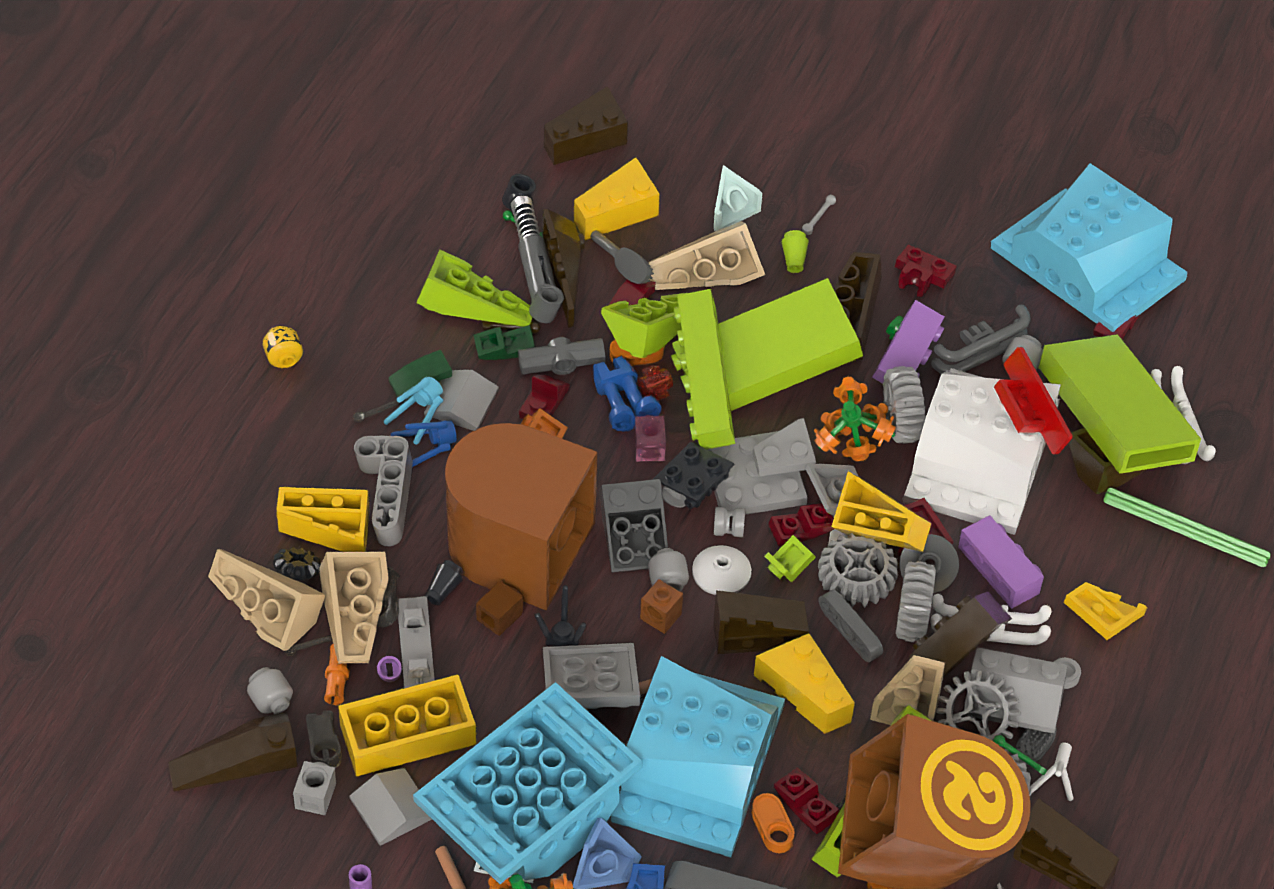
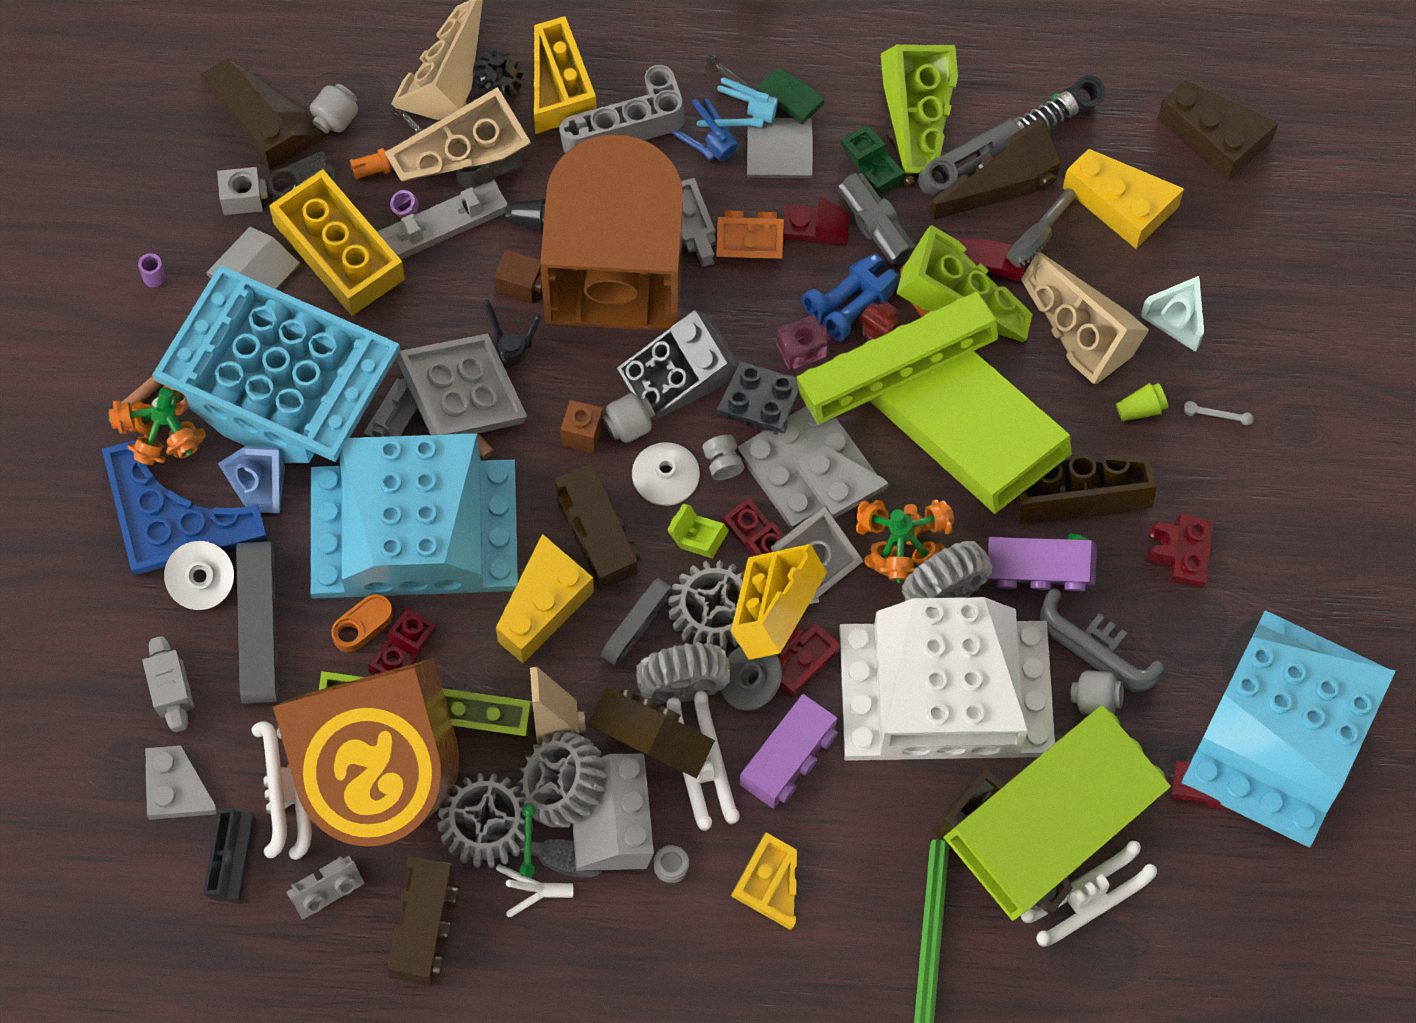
camera: 70 degrees right, 15 degrees up
red bracket [994,347,1073,454] -> none

